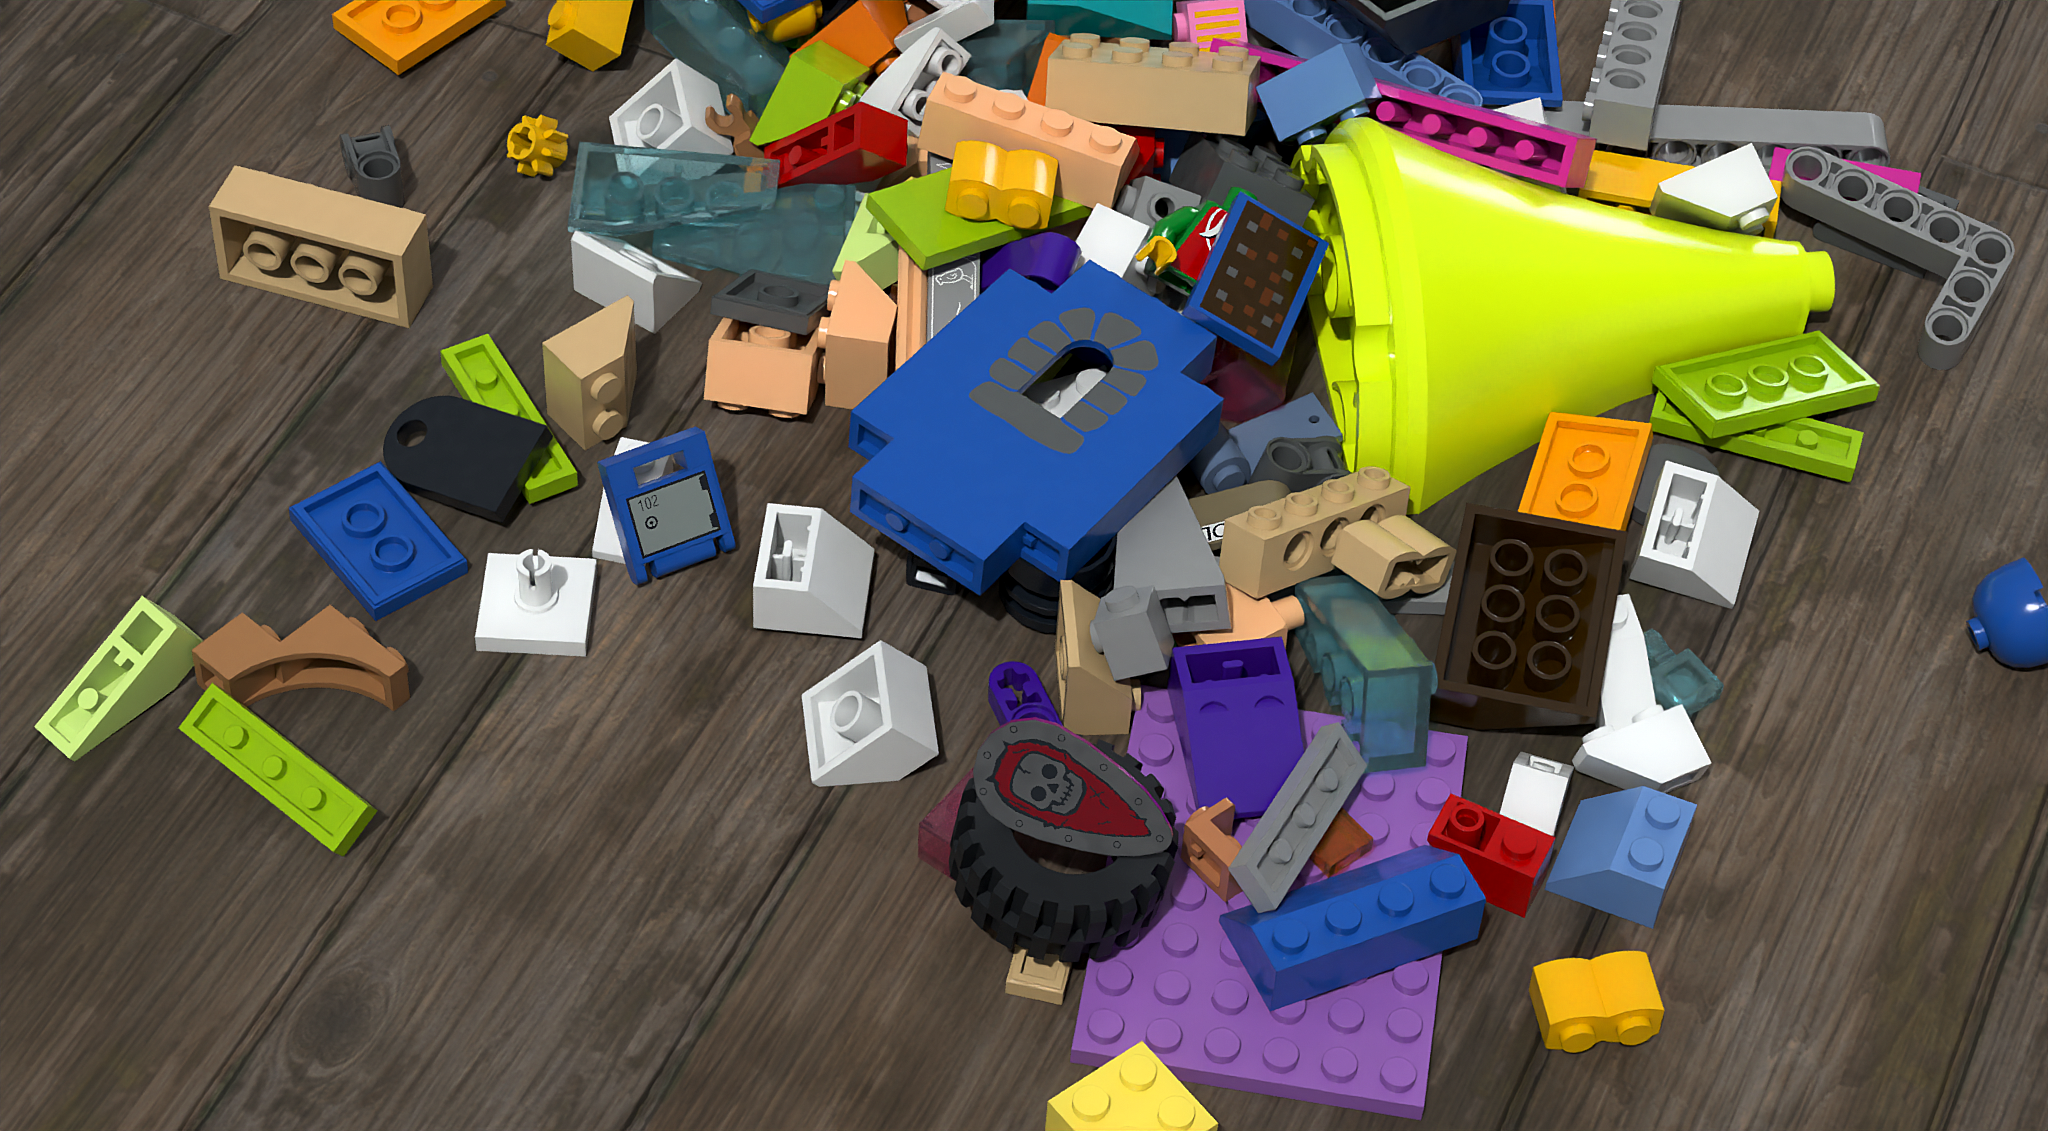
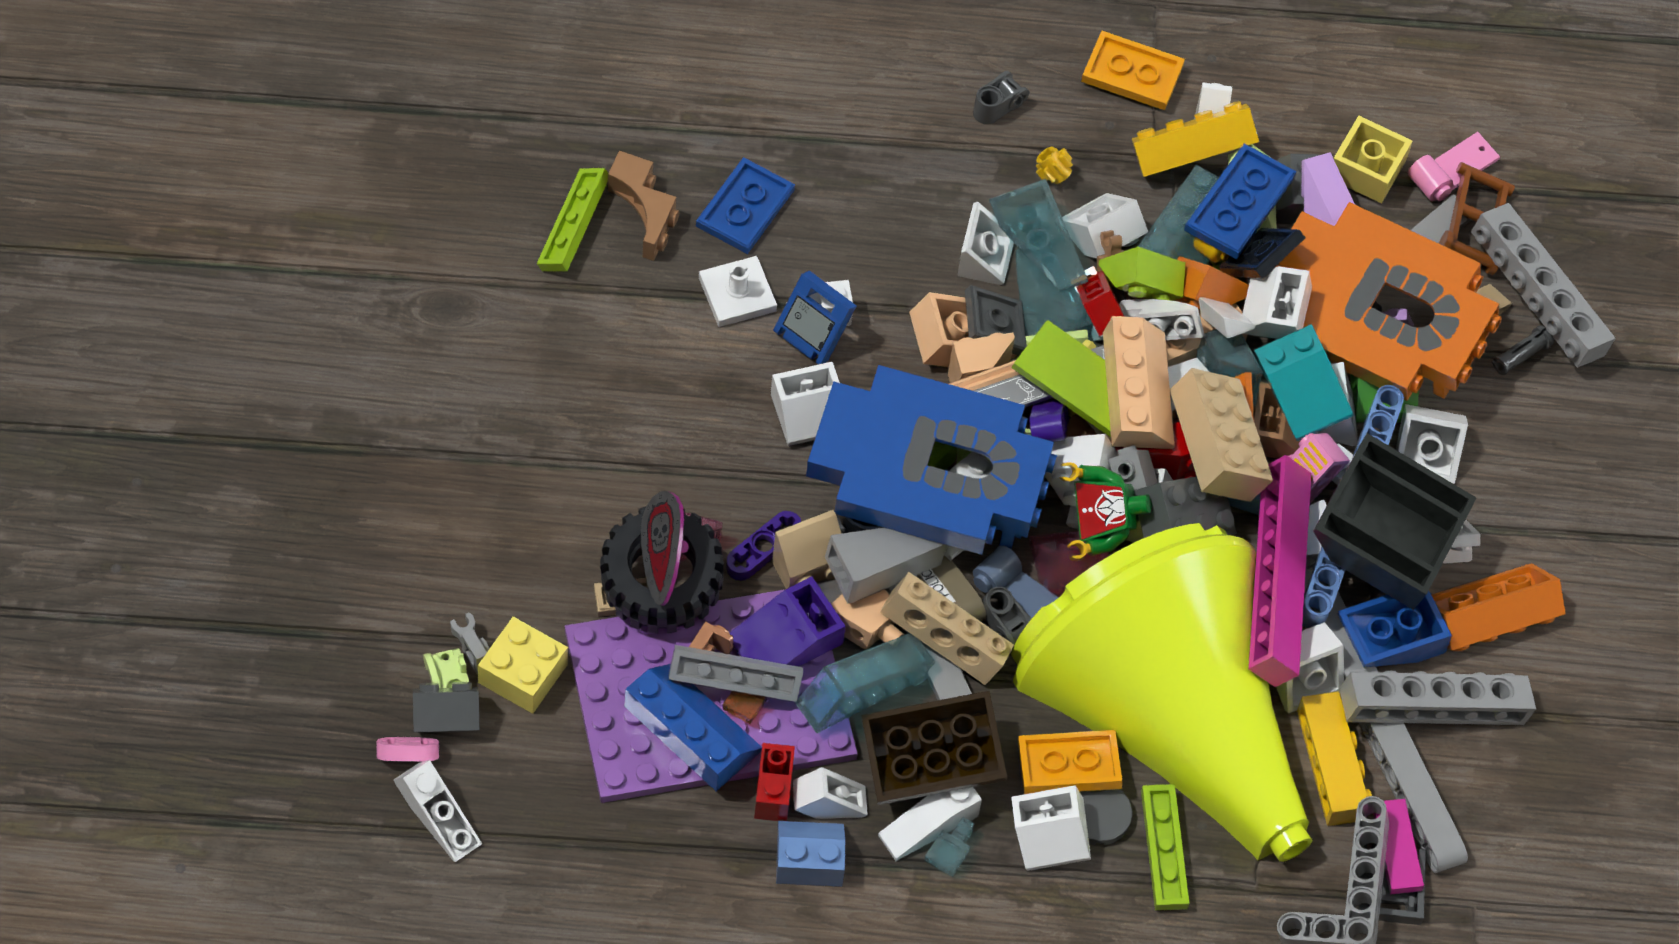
camera: 65 degrees right, 10 degrees up
yellowish green slope [34,596,203,761] -> none
tan brick [209,165,433,328] -> none
black tile [383,396,553,523] -> none
lime plate [440,334,578,504] -> none
tan slope [542,295,637,450] -> none
white slope [802,640,939,787] -> none
yellow brick [945,140,1058,230] -> none
light grey brick [1090,585,1175,681] -> none
tile [1181,191,1329,366] -> none
medium blue brick [1255,43,1382,146] -> none
tan brick [1331,515,1457,599] -> none
yellow brick [1529,951,1665,1053] -> none
white slope [1572,704,1711,793] -> none
white slope [1649,143,1778,236] -> none
lime tile [1651,330,1880,439] -> none

